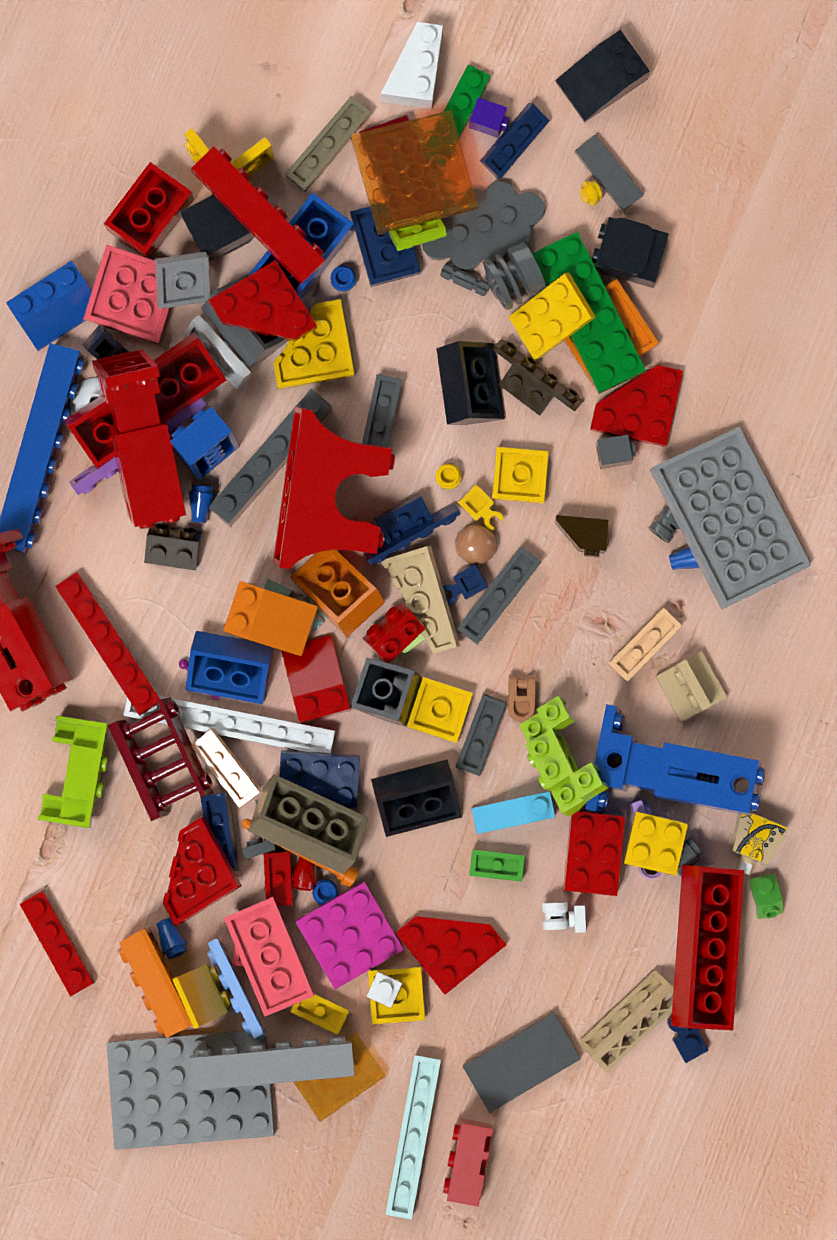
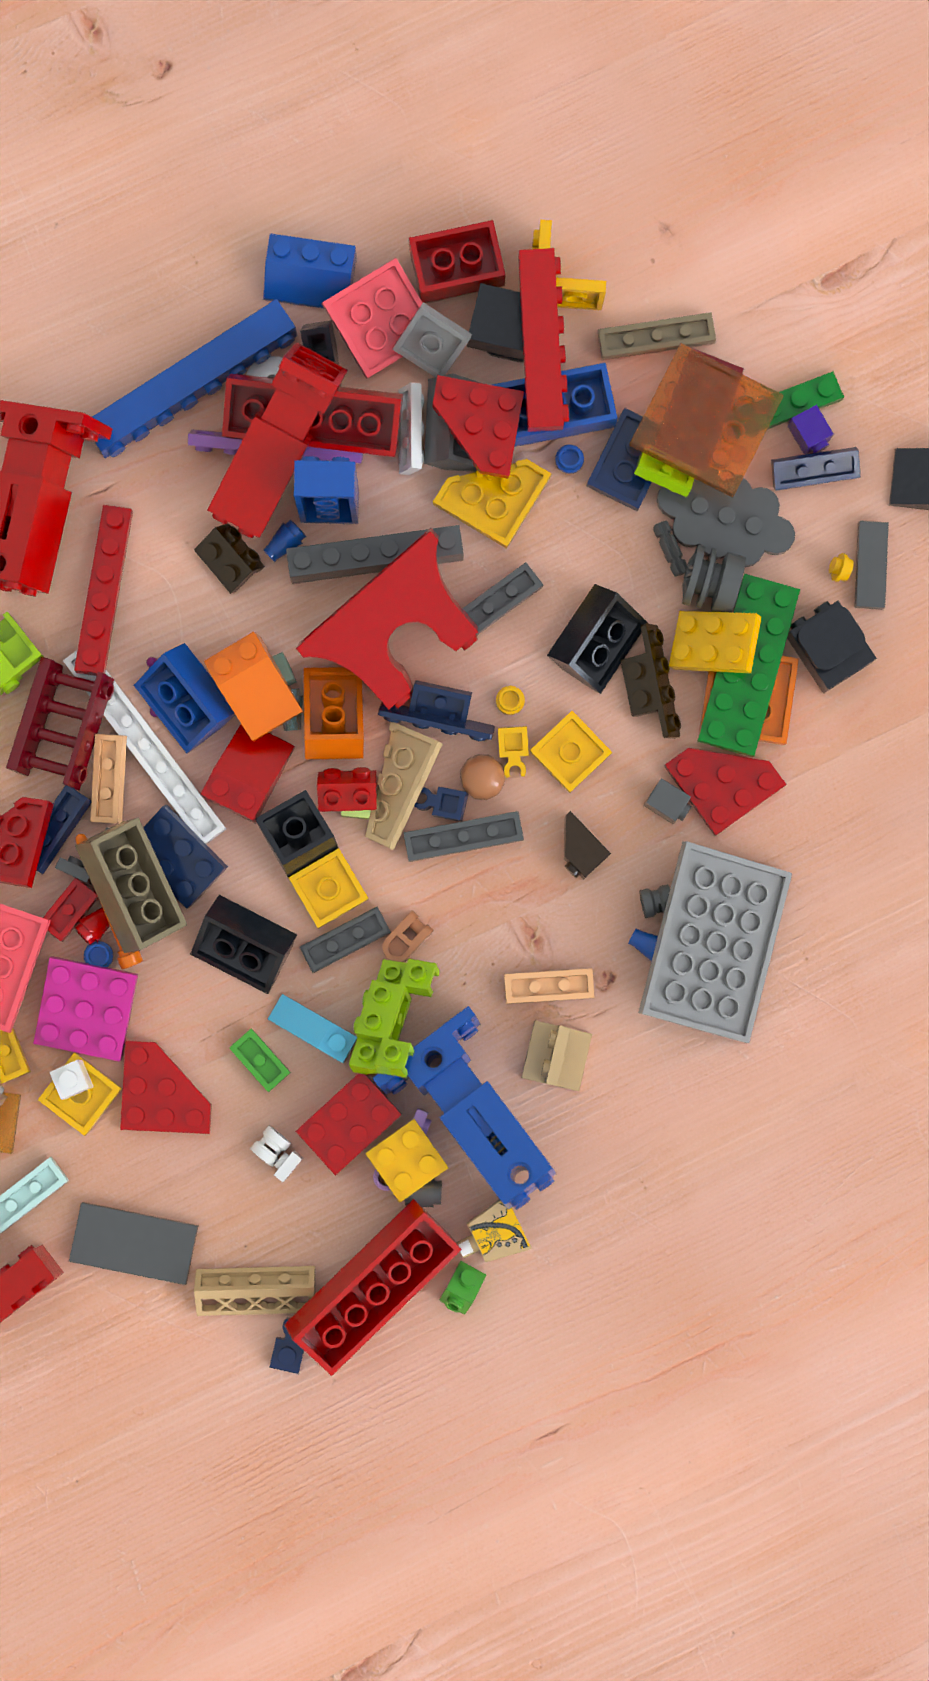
camera: 35 degrees right, 0 degrees up
white wedge [381,22,443,109] -> none

